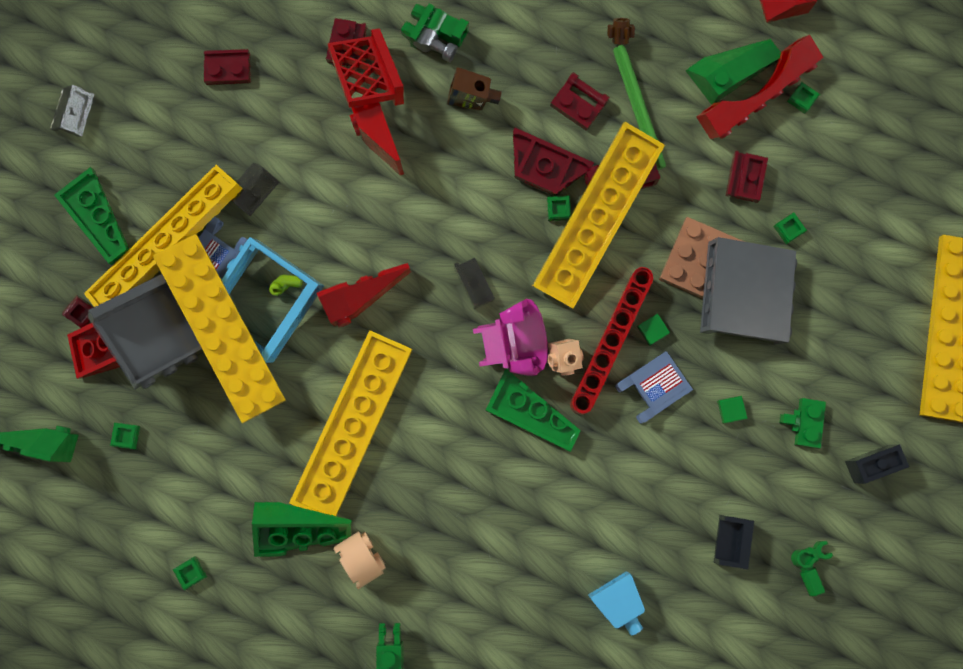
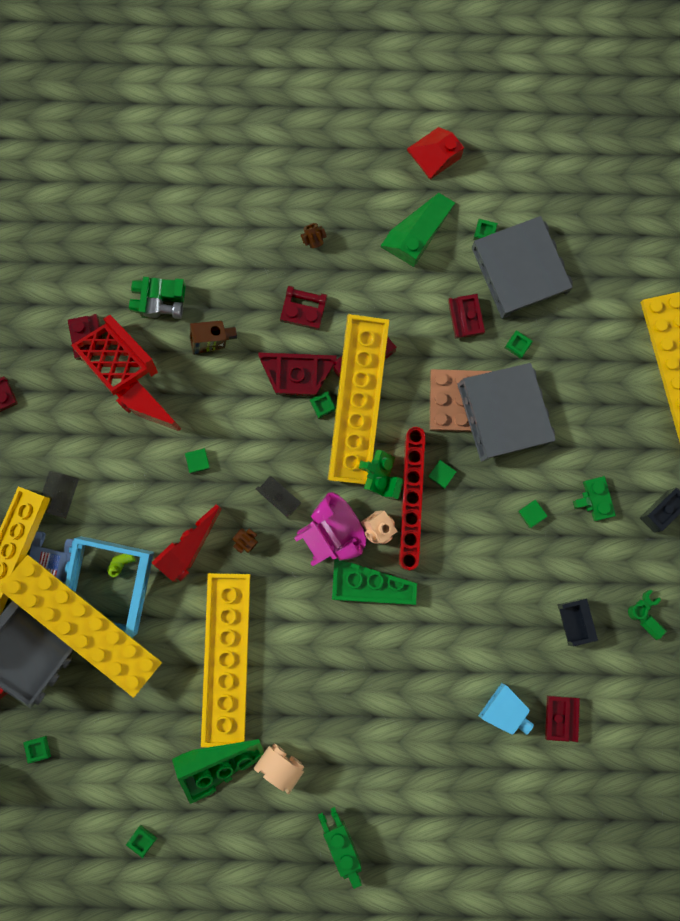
camera: 25 degrees left, 0 degrees up
bright green axle [613,45,666,170] -> none
sand blue flag [615,351,693,424] -> none
red arch [696,35,824,139] -> none
none -> green tile [185,448,210,474]
none -> reddish brown gear [232,528,258,553]
none -> green hinge [359,450,396,496]
none -> green tile [383,477,404,499]
none -> dark grey panel [472,216,573,319]
none -> dark red plate [545,695,580,742]

